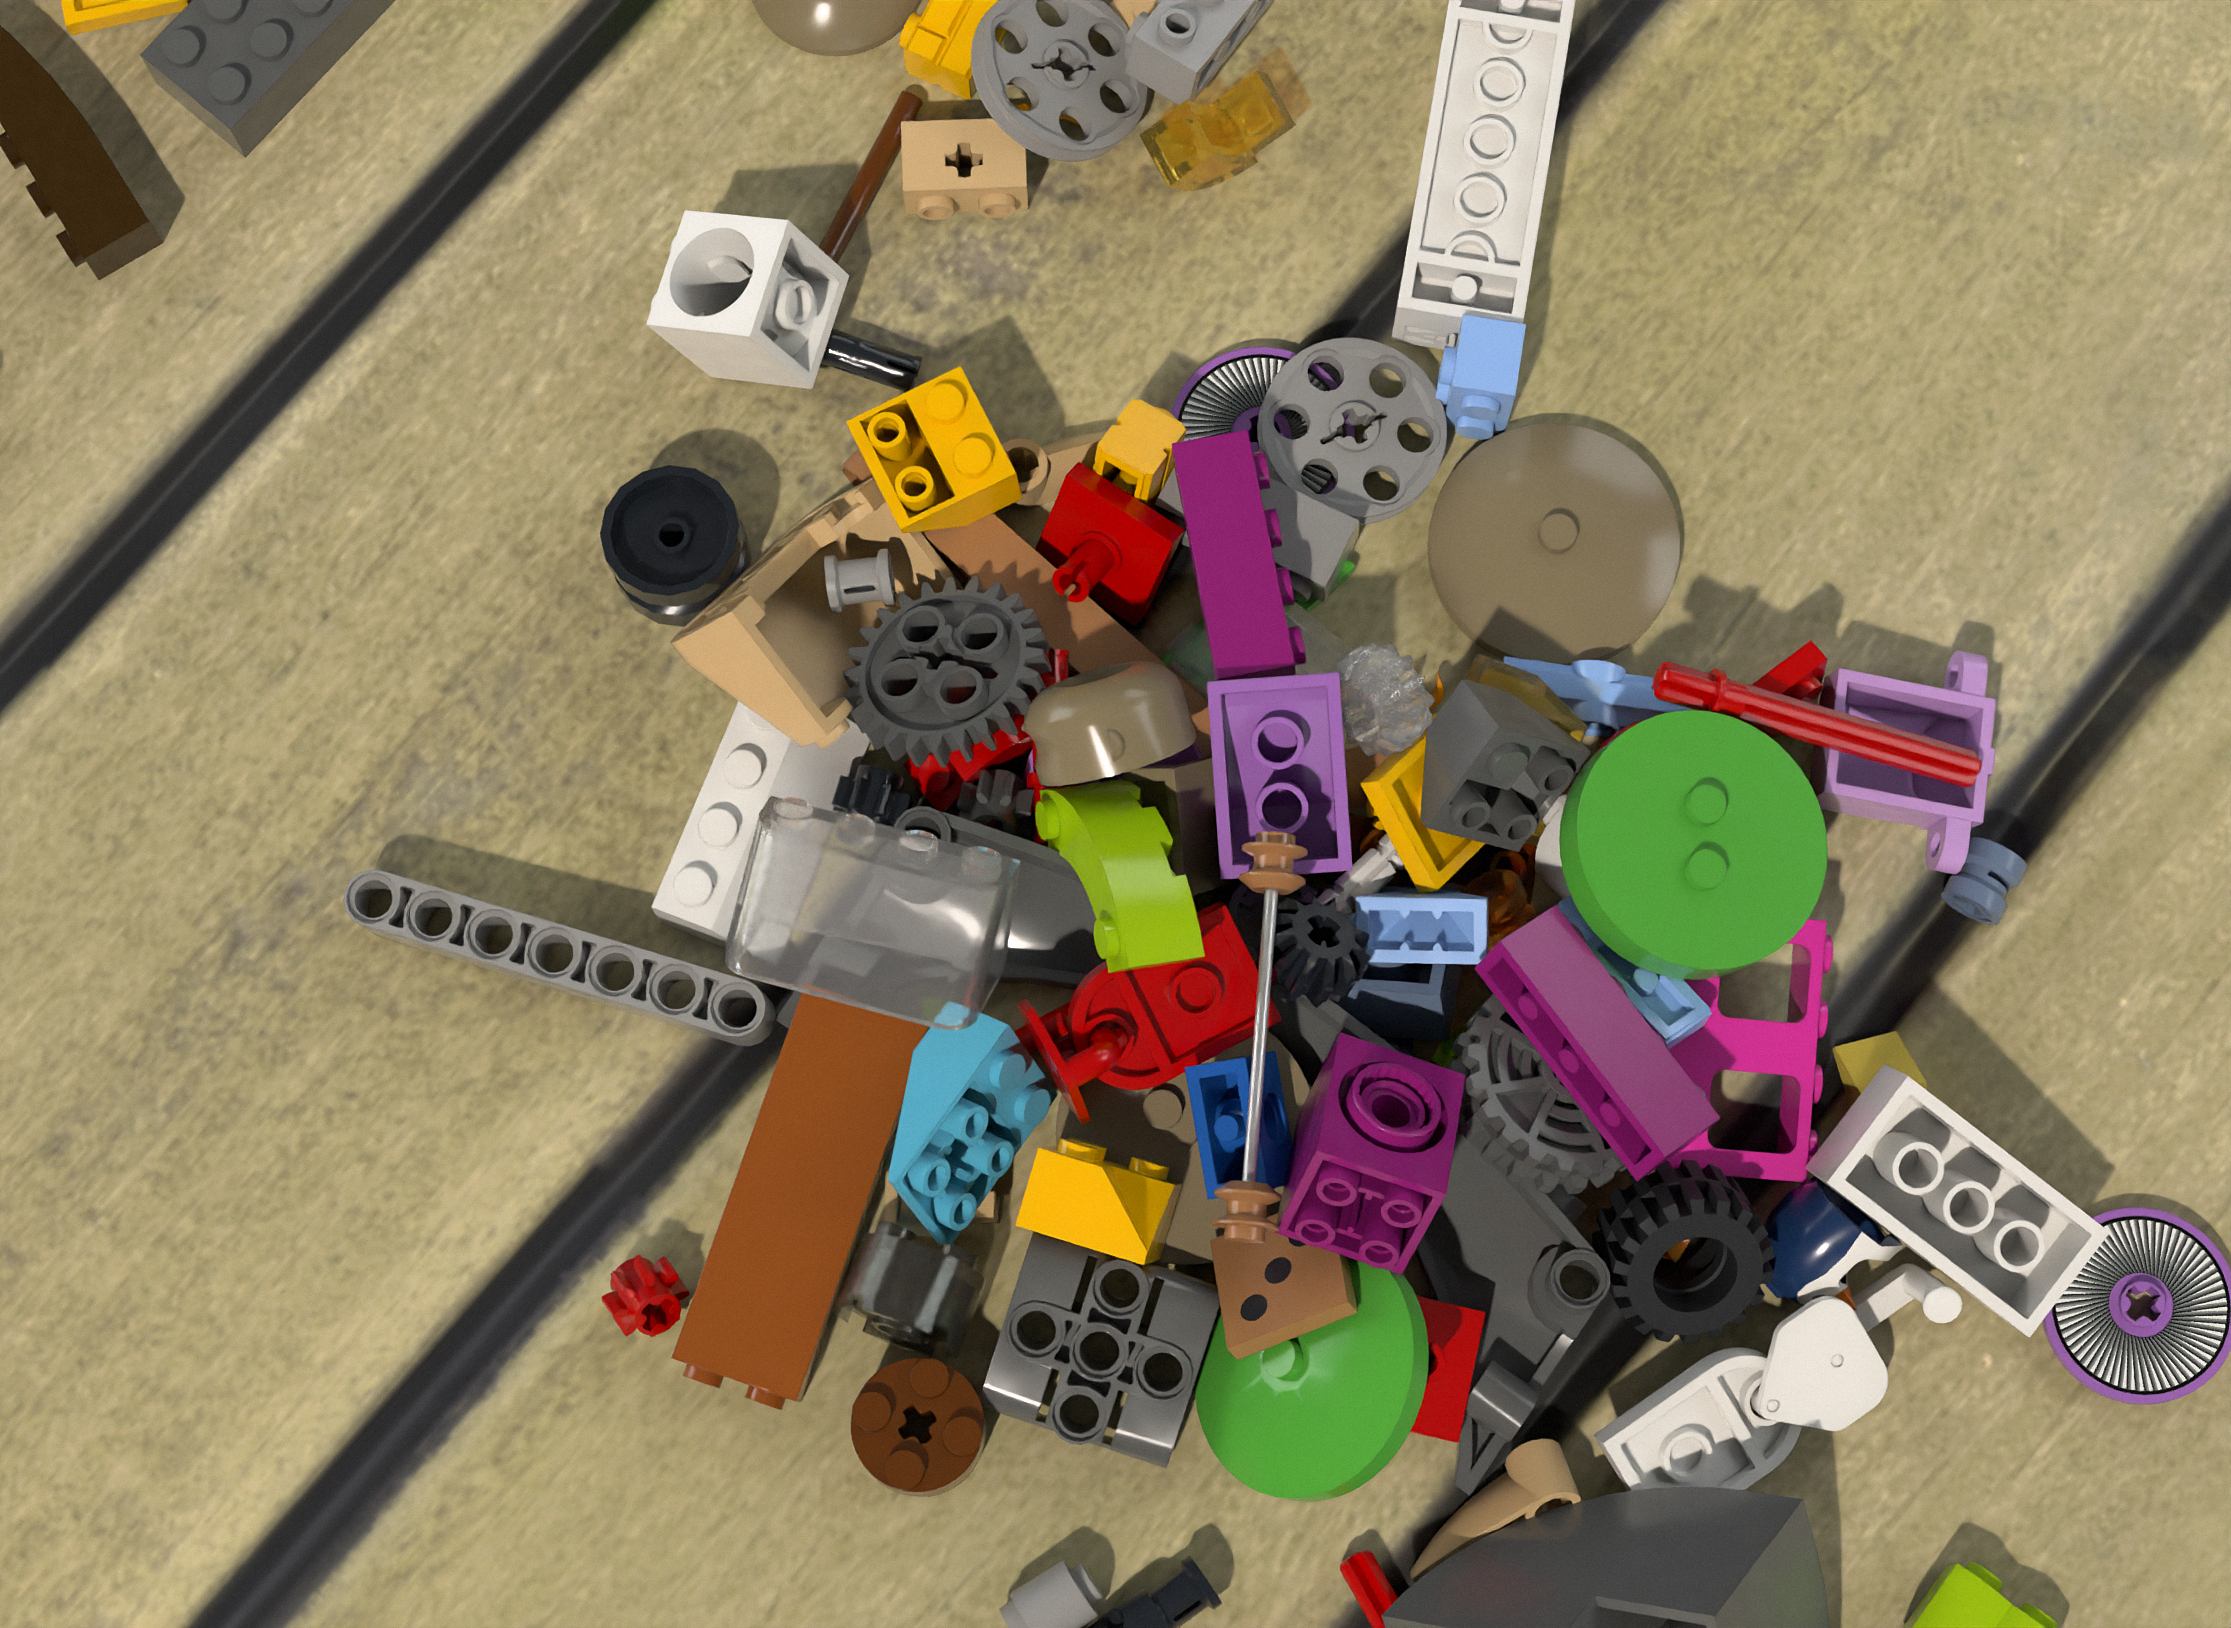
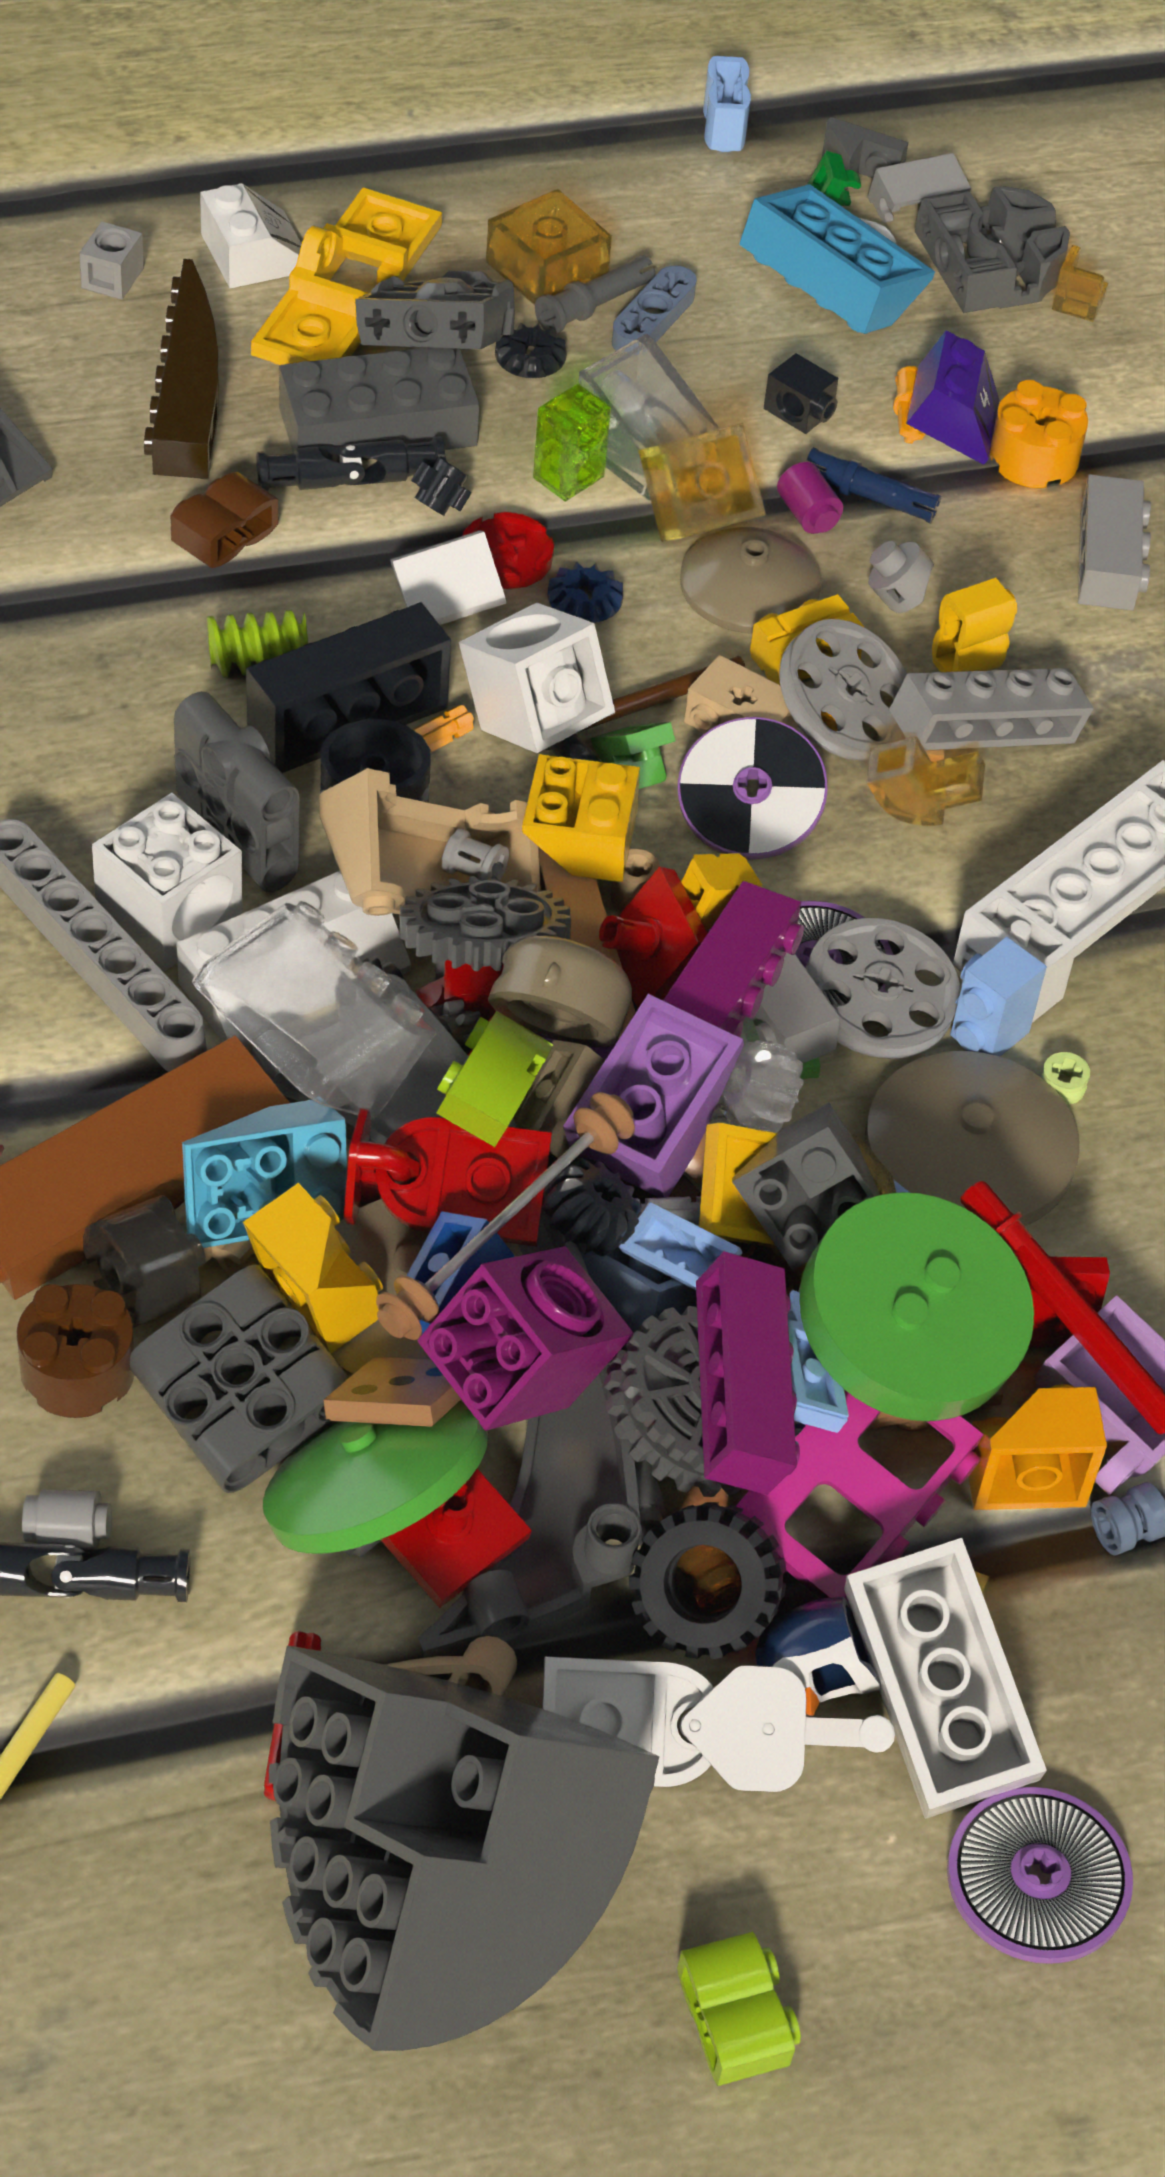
camera: 30 degrees right, 25 degrees down
none -> white brick [92,793,242,972]
none -> reddish brown brick [170,472,278,568]
none -> dark grey connector [174,691,300,892]
none -> lime piece [207,610,308,678]
none -> black brick [246,602,451,773]
none -> black piece [256,436,446,491]
none -> white slope [390,531,506,625]
none -> black gear [411,457,472,516]
none -> light orange axle [413,705,474,753]
none -> red tile [462,512,554,590]
none -> dark blue gear [547,562,623,623]
none -> bright green slope [591,722,676,789]
none -> piece [678,717,827,860]
none -> light orange slope [968,1384,1107,1510]
none -> yellowish green bush [1041,1052,1090,1105]

